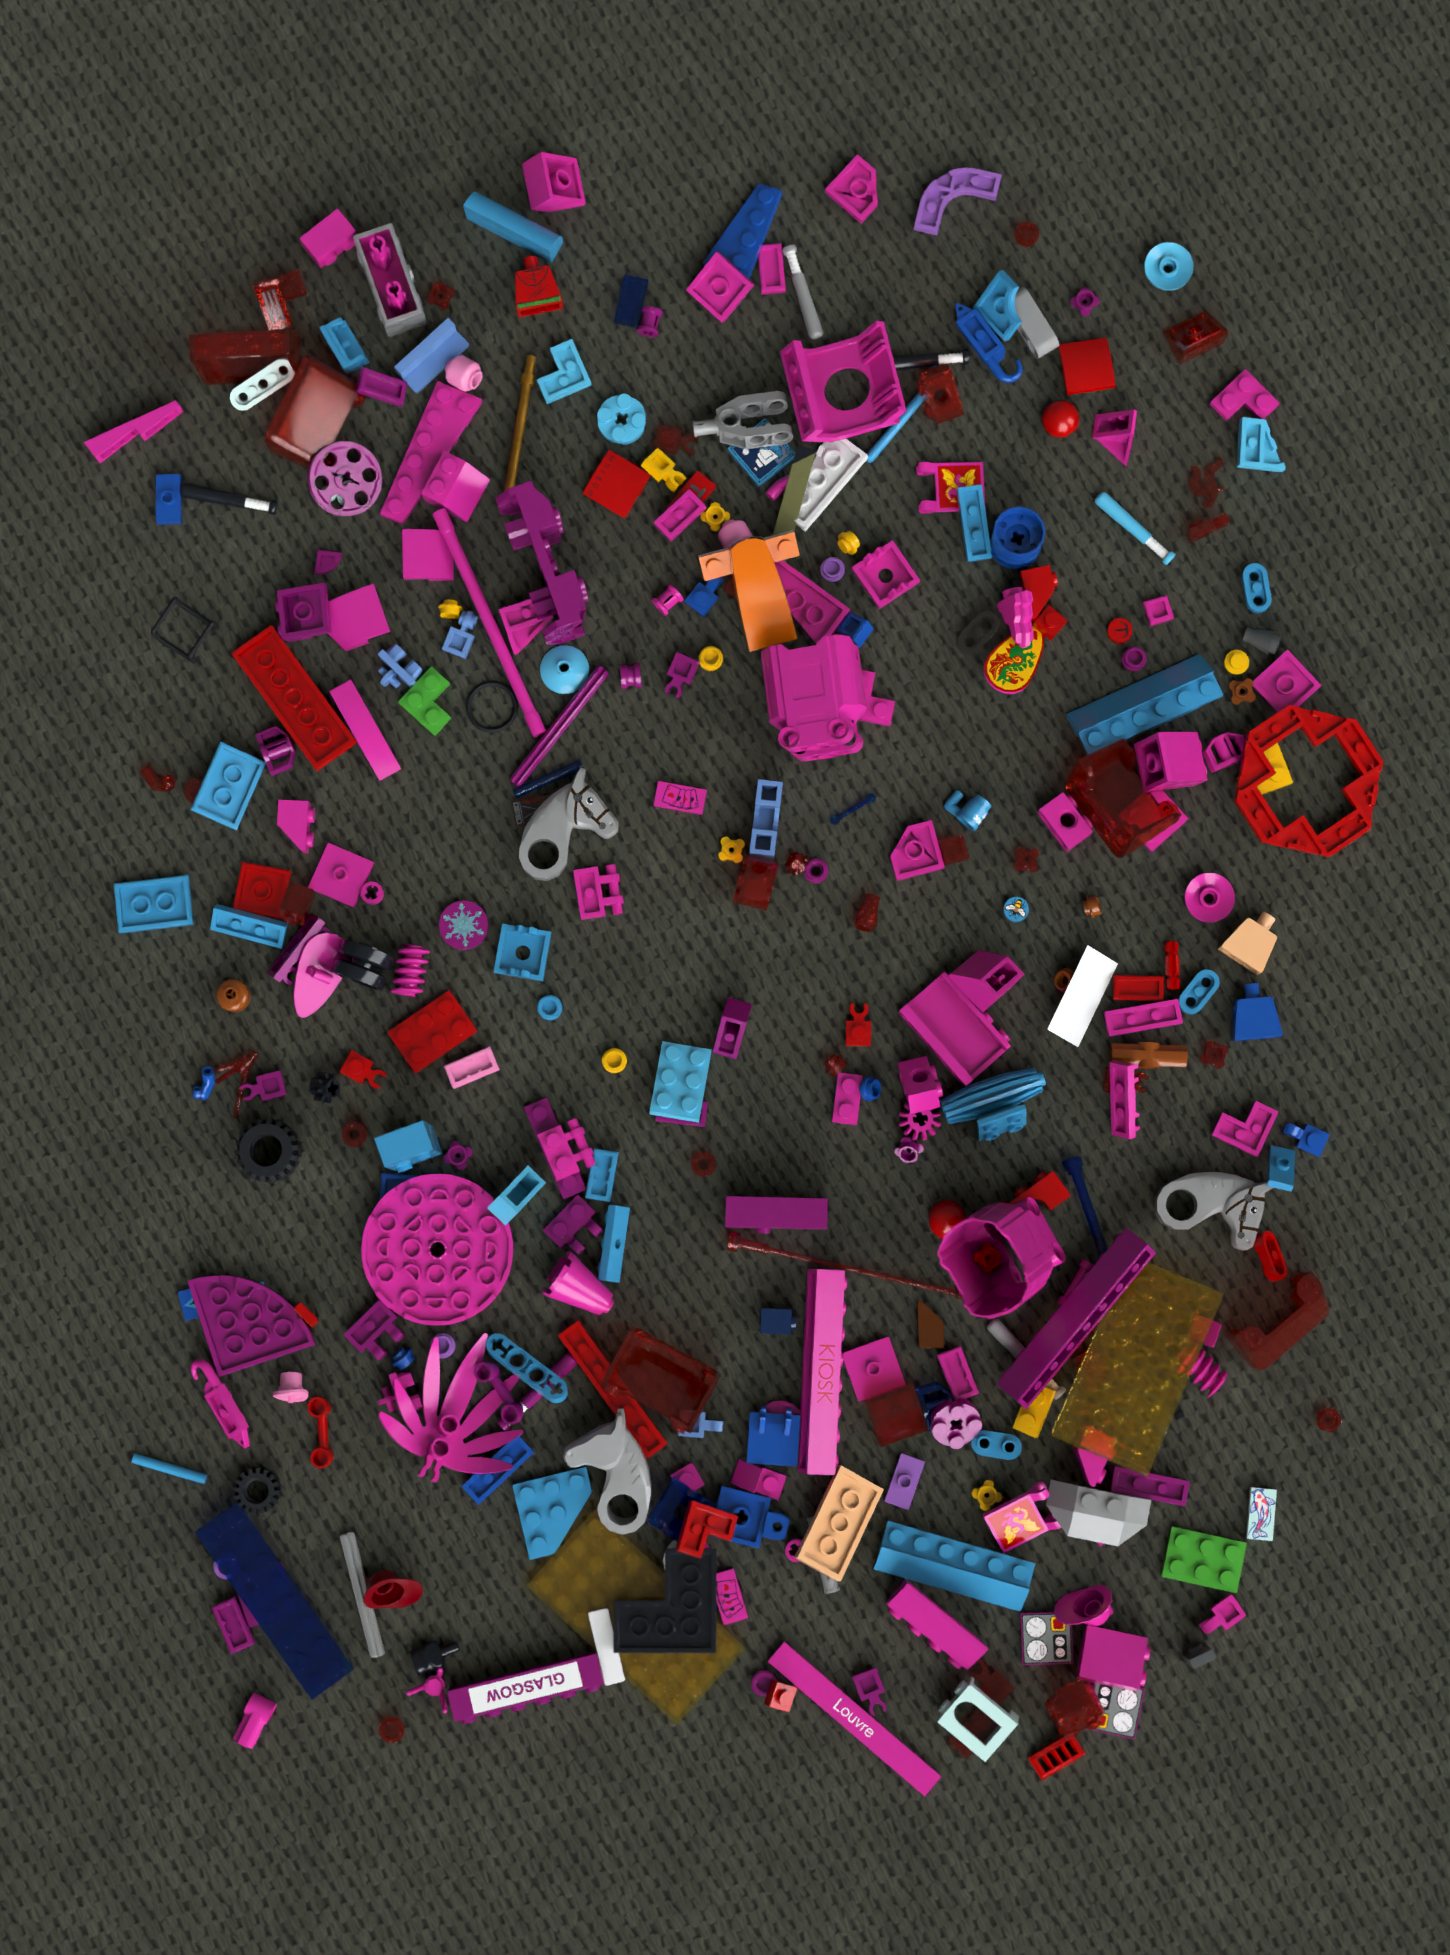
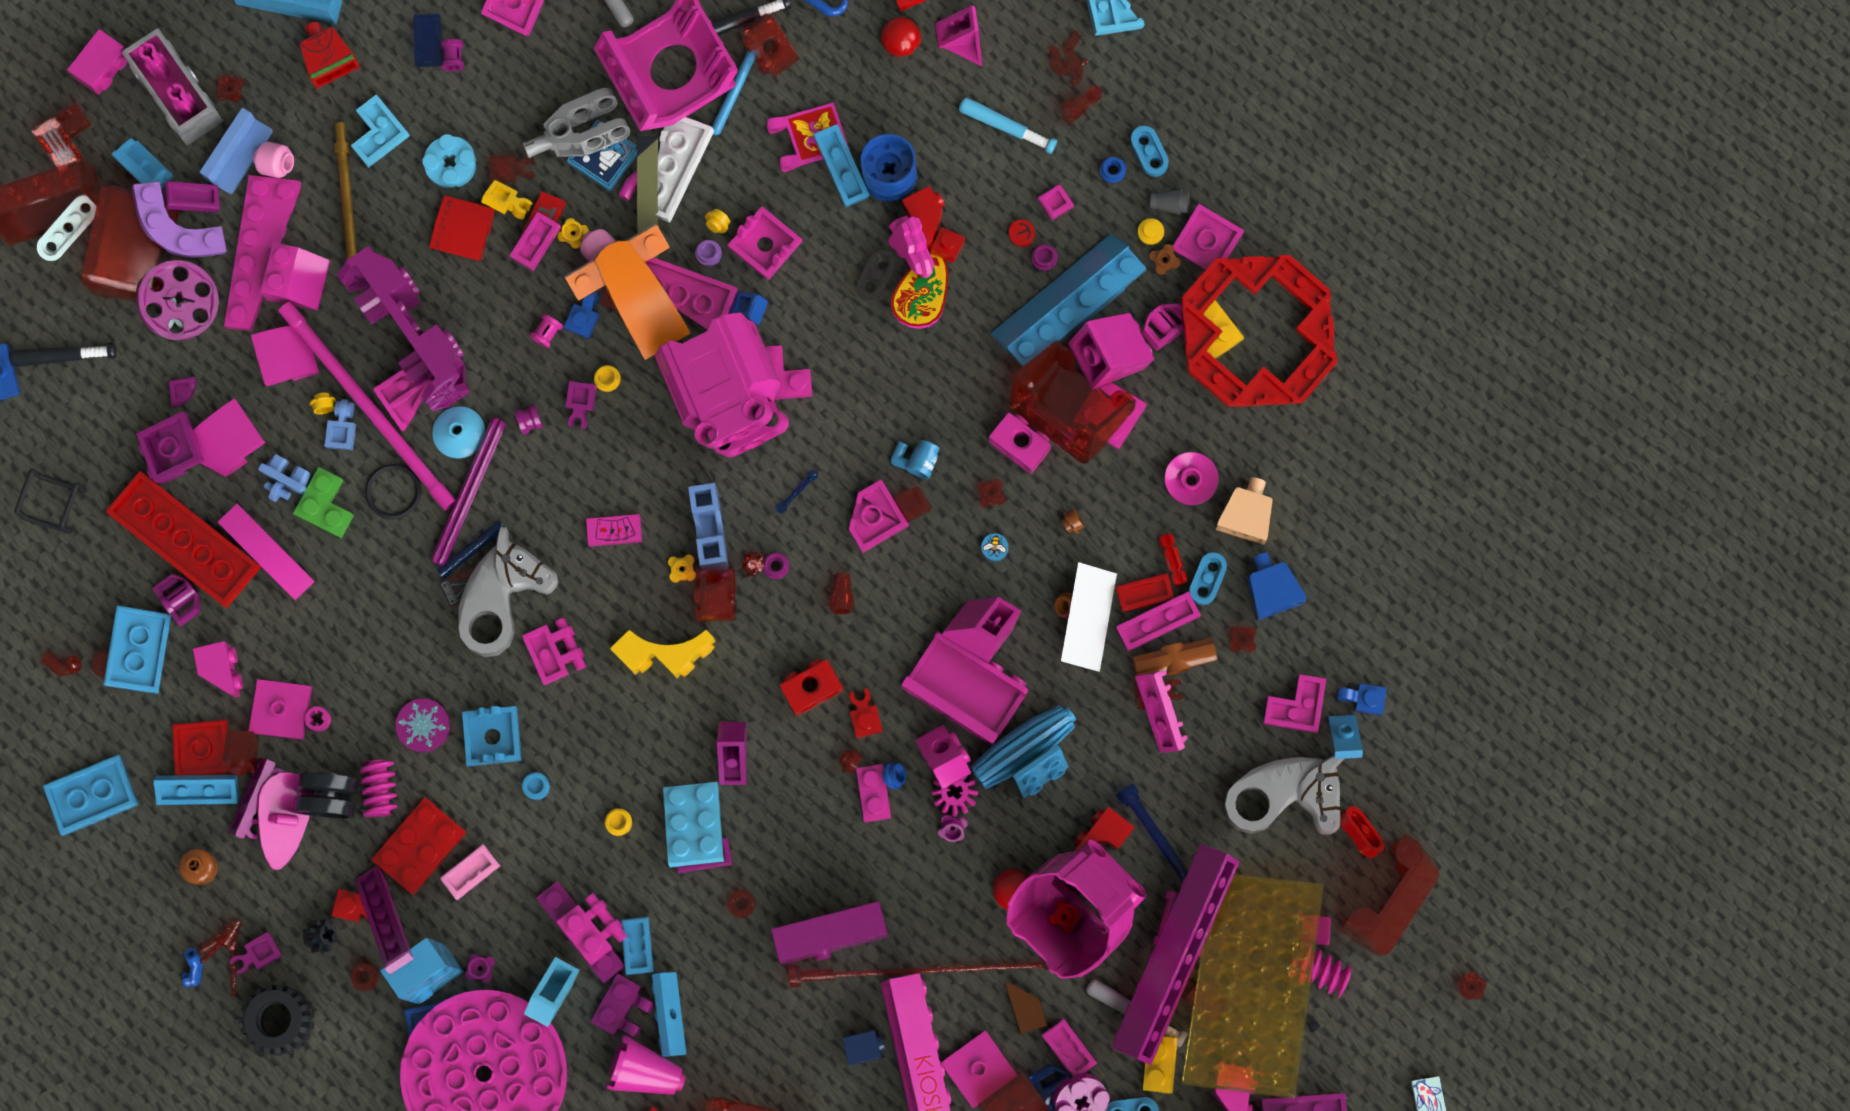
camera: 10 degrees left, 5 degrees down
none -> medium lavender plate [131,182,227,258]
none -> magenta tile [355,865,414,974]
none -> yellow arch [610,630,715,678]
none -> red brick [780,659,844,717]
none -> blue plate [1100,157,1126,183]

